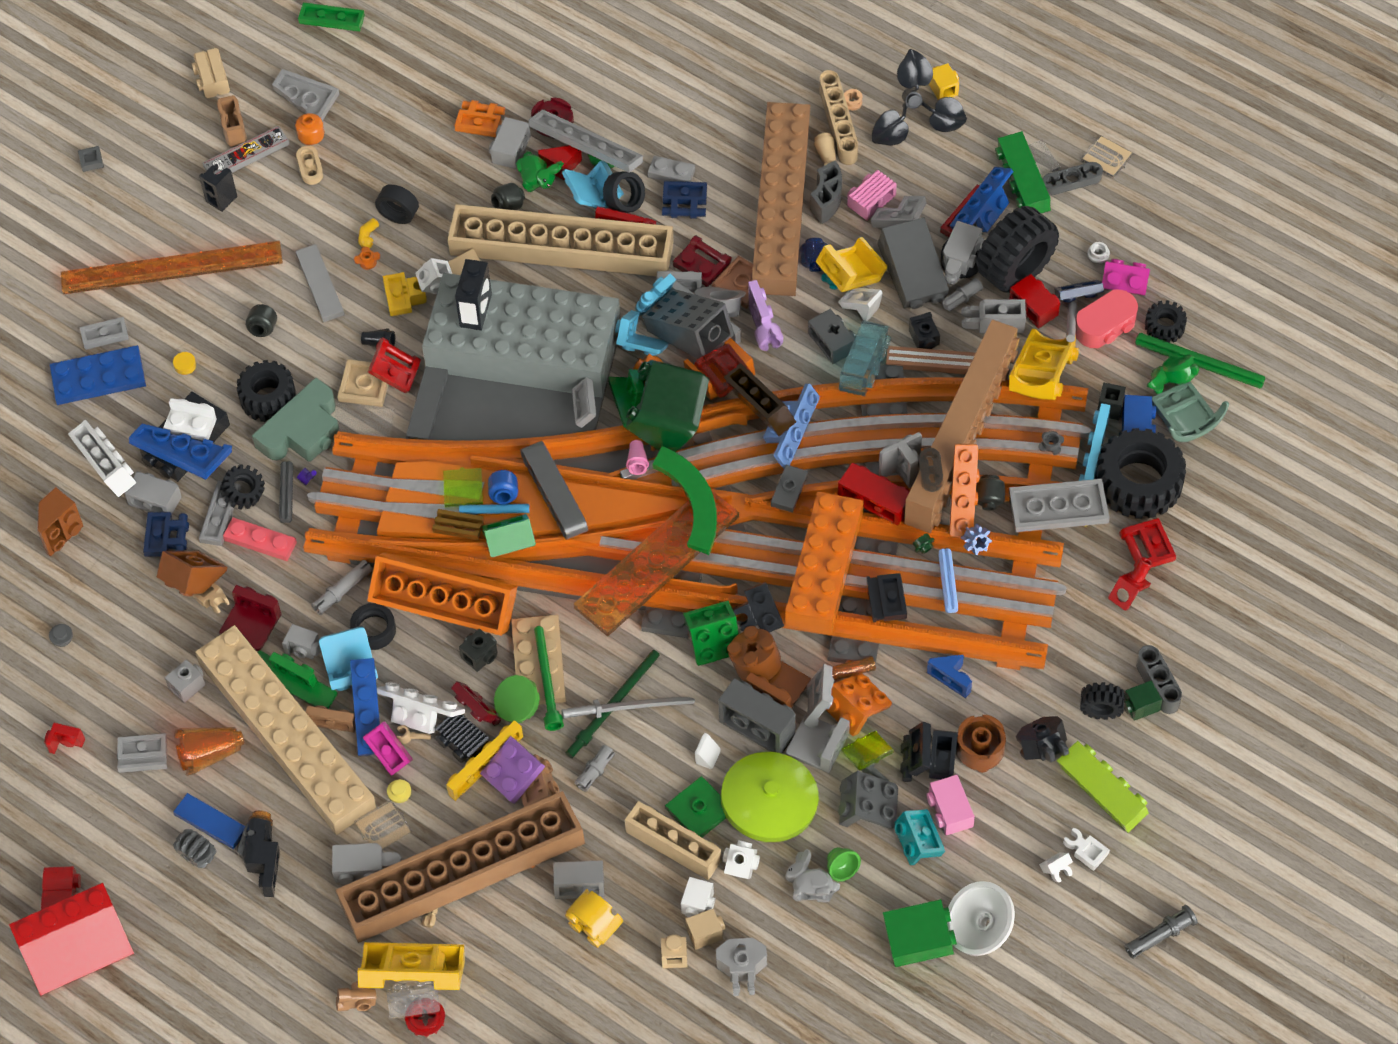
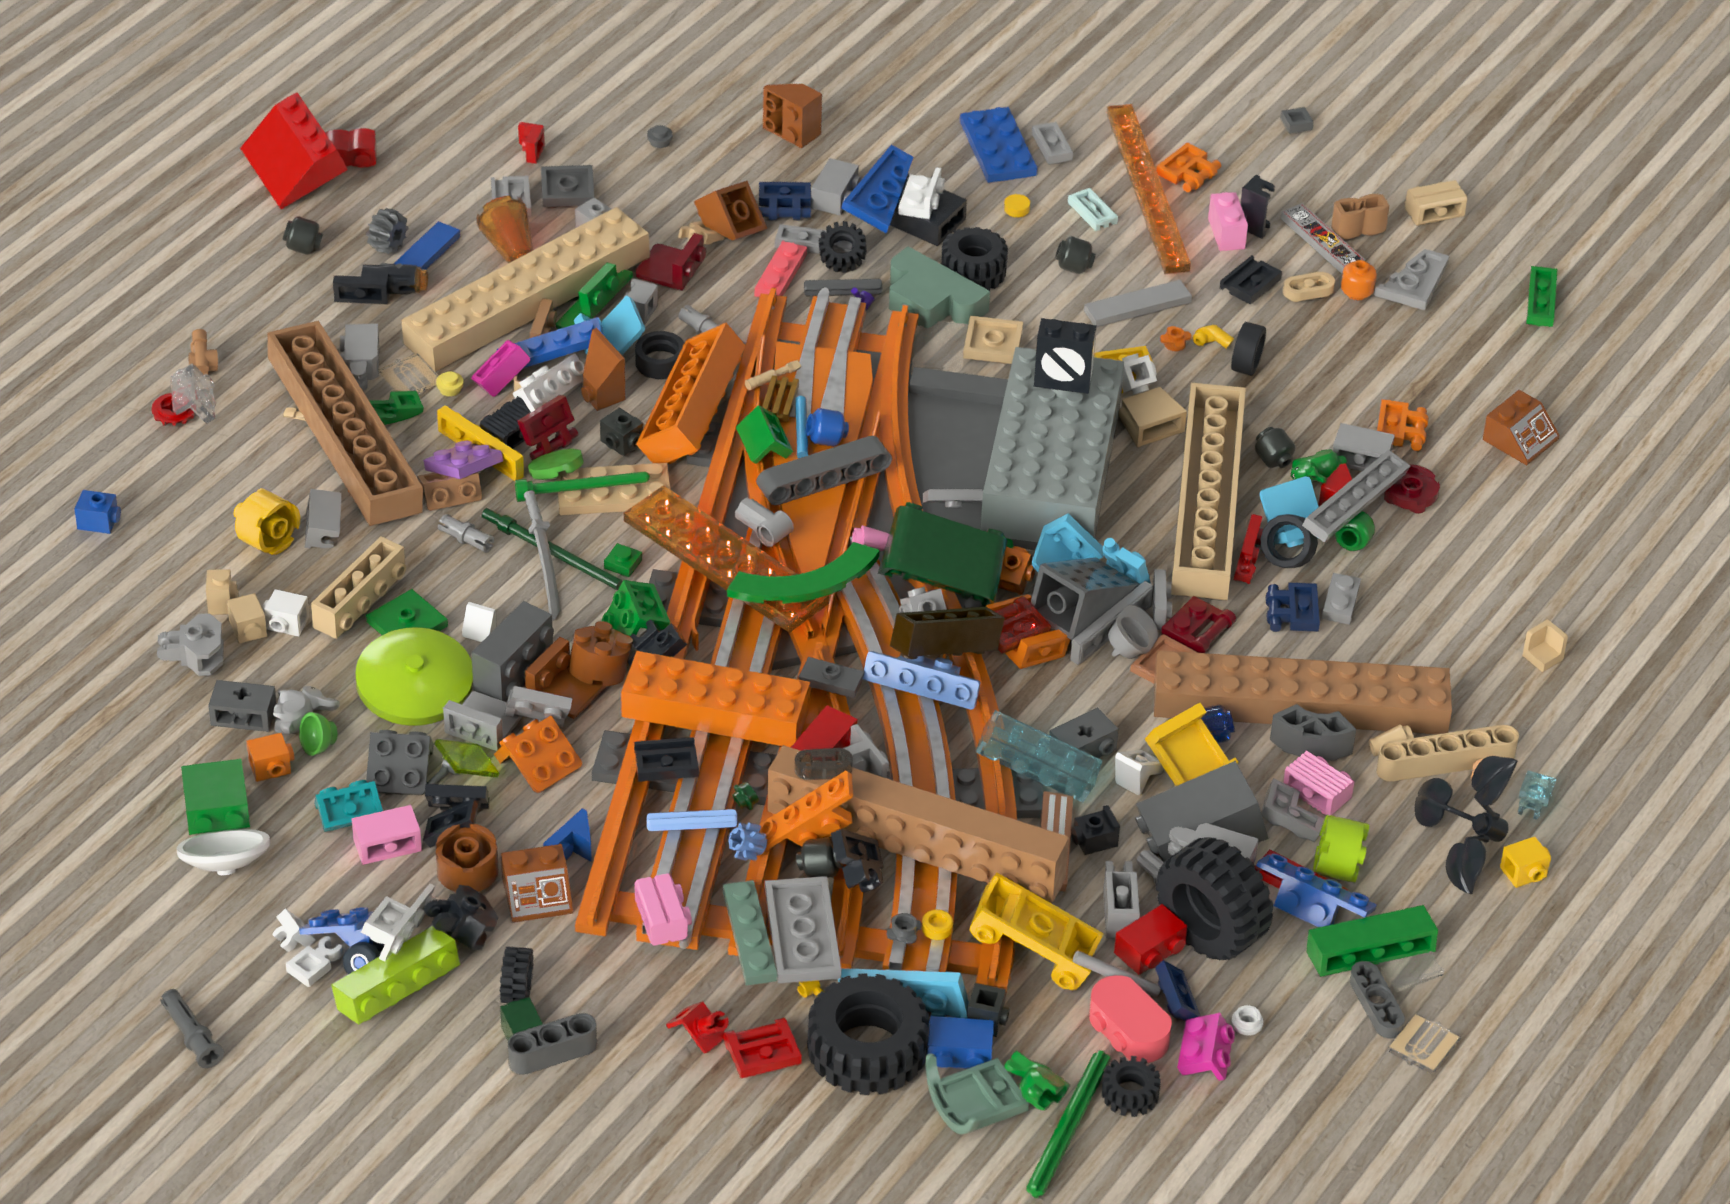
camera: 85 degrees right, 15 degrees down
white brick [68,420,136,497] -> none
yellow piece [357,942,465,990] -> none
red plate [367,337,421,393] -> none
clear neon green piece [443,467,483,507] -> none
white brick [723,840,760,879] -> none
lavender plate [748,280,783,351] -> none
clear orange pin [832,656,876,681] -> none
none -> dark grey brick [208,680,277,732]
none -> orange brick [246,732,295,782]
none -> pearl dark grey head [282,216,323,254]
none -> plate [299,907,385,975]
none -> white bracket [361,883,436,961]
none -> green slope [369,391,424,425]
none -> dark orange slope [501,844,573,923]
none -> dark grey plate [541,165,594,207]
none -> dark orange slope [581,328,625,411]
none -> green plate [604,543,642,577]
none -> bright pink brick [635,873,692,946]
none -> sand green plate [723,880,777,986]
none -> light grey piece [735,497,794,547]
none -> tan piece [745,360,802,390]
none -> black plate [831,829,884,893]
none -> light grey brick [899,587,946,613]
none -> yellow tile [922,909,953,940]
none -> light aqua tile [1068,188,1118,231]
none -> orange plate [1156,142,1221,192]
none -> bright pink brick [1208,192,1248,251]
none -> black plate [1220,255,1282,305]
none -> lime brick [1313,815,1369,883]
none -> dark orange slope [1482,390,1560,465]
none -> clear light blue plate [1518,770,1556,820]
none -> tan panel [1522,619,1568,672]

